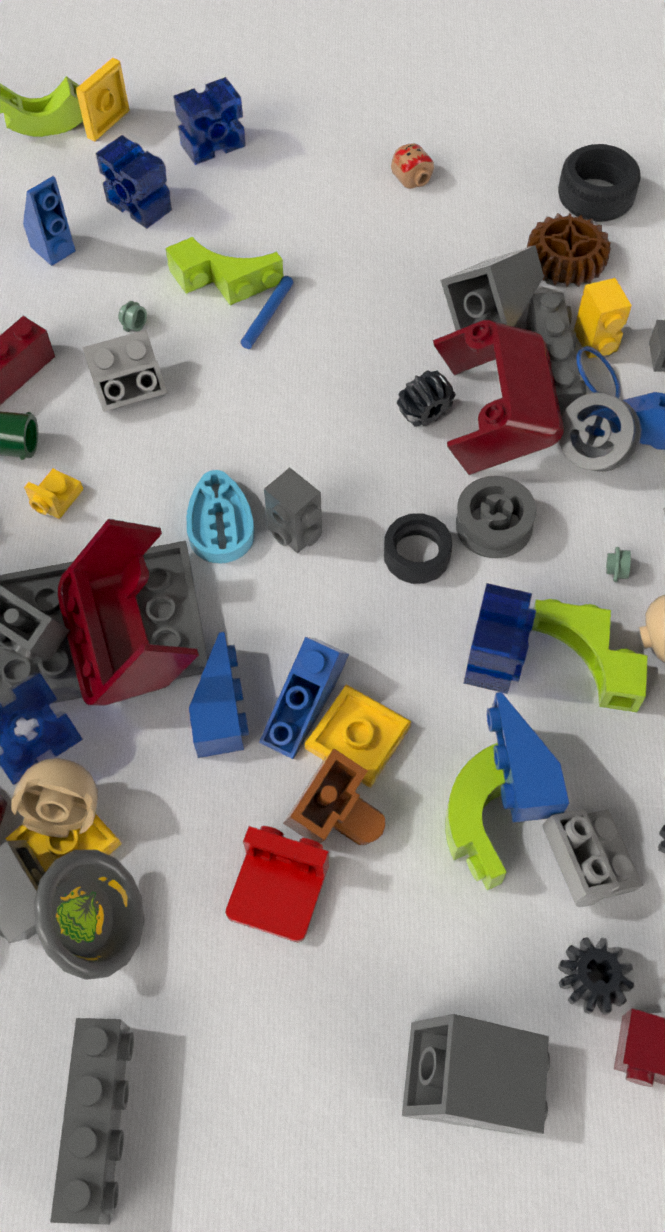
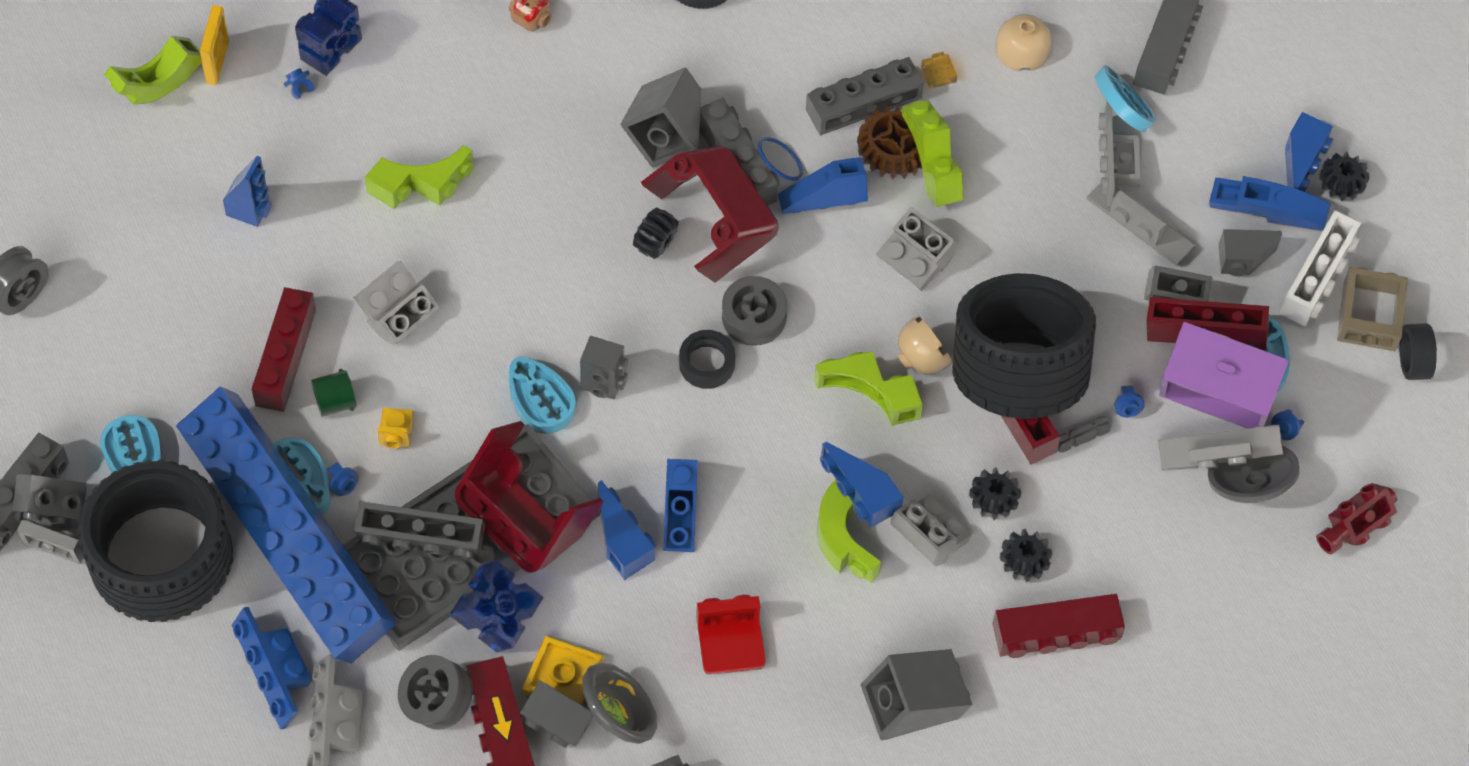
camera: 30 degrees left, 0 degrees up
tan cylinder [11,758,98,838] -> none
clear blue brick [95,135,172,229] -> none
sand green plate [118,301,147,332] -> none
blue bar [240,276,294,349] -> none
dark orange brick [283,749,385,845] -> none
yellow tile [304,684,411,788] -> none
clear blue brick [463,583,536,694] -> none
reddish brown gear [527,212,611,288] -> none
black gear [558,937,634,1015] -> none
wheel [559,392,641,472] -> none
yellow brick [574,278,632,359] -> none
sand green plate [606,547,631,582] -> none
none -> blue plate [283,68,314,99]

